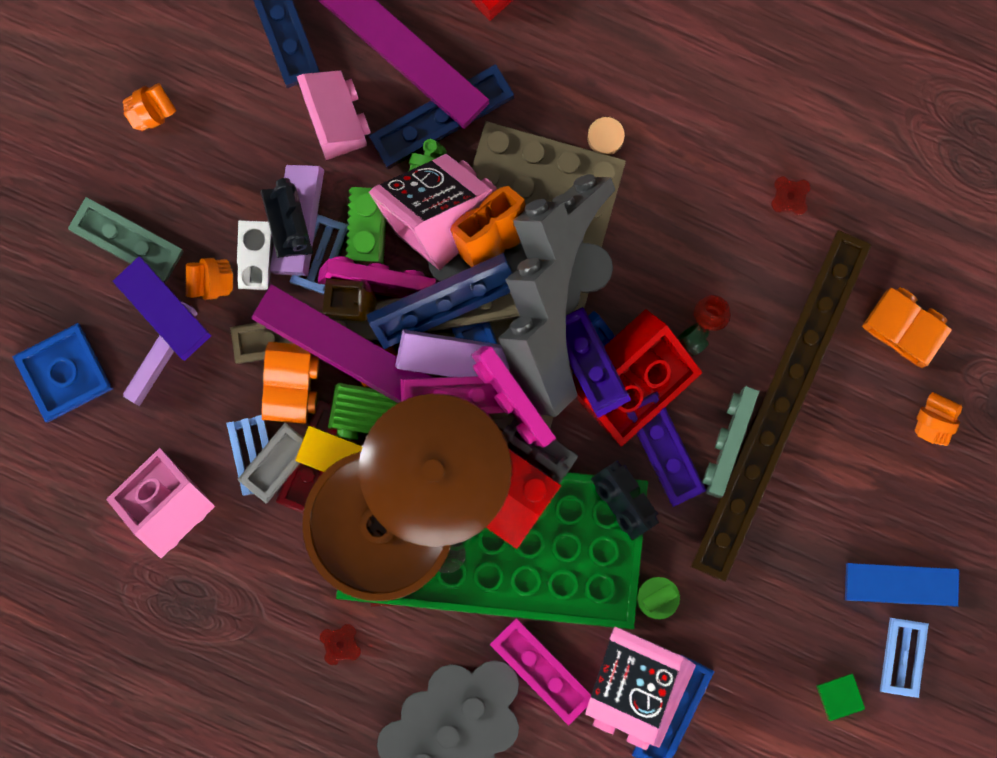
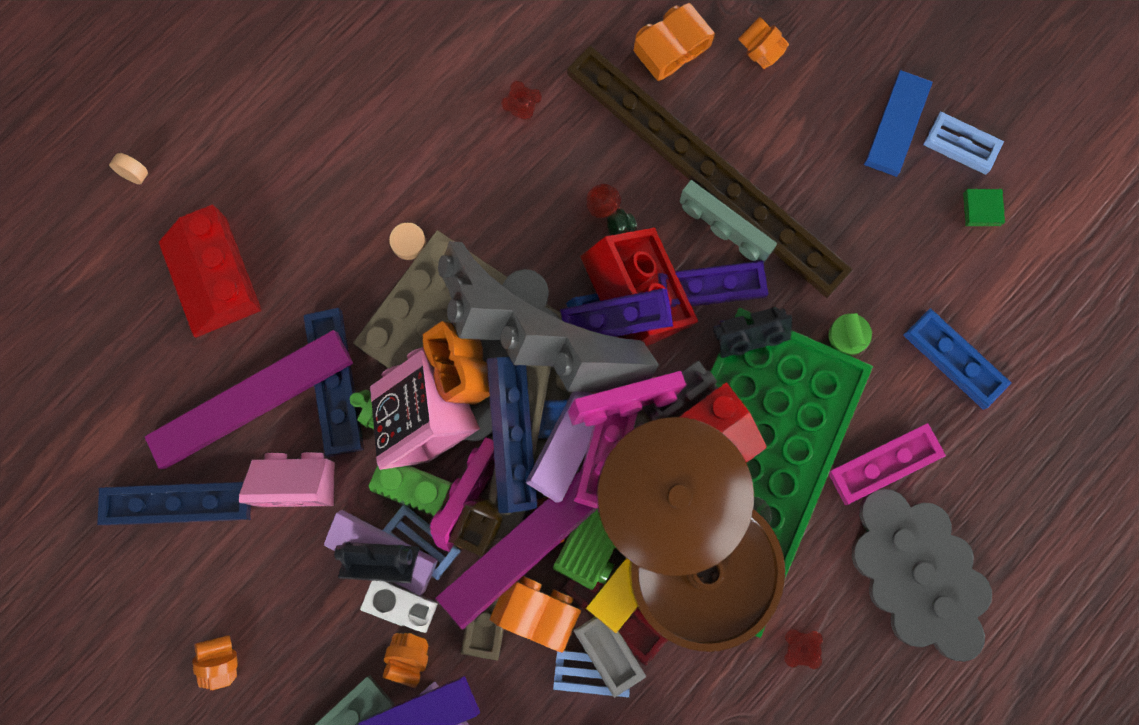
camera: 65 degrees left, 5 degrees down
slope [585,627,696,750] -> none

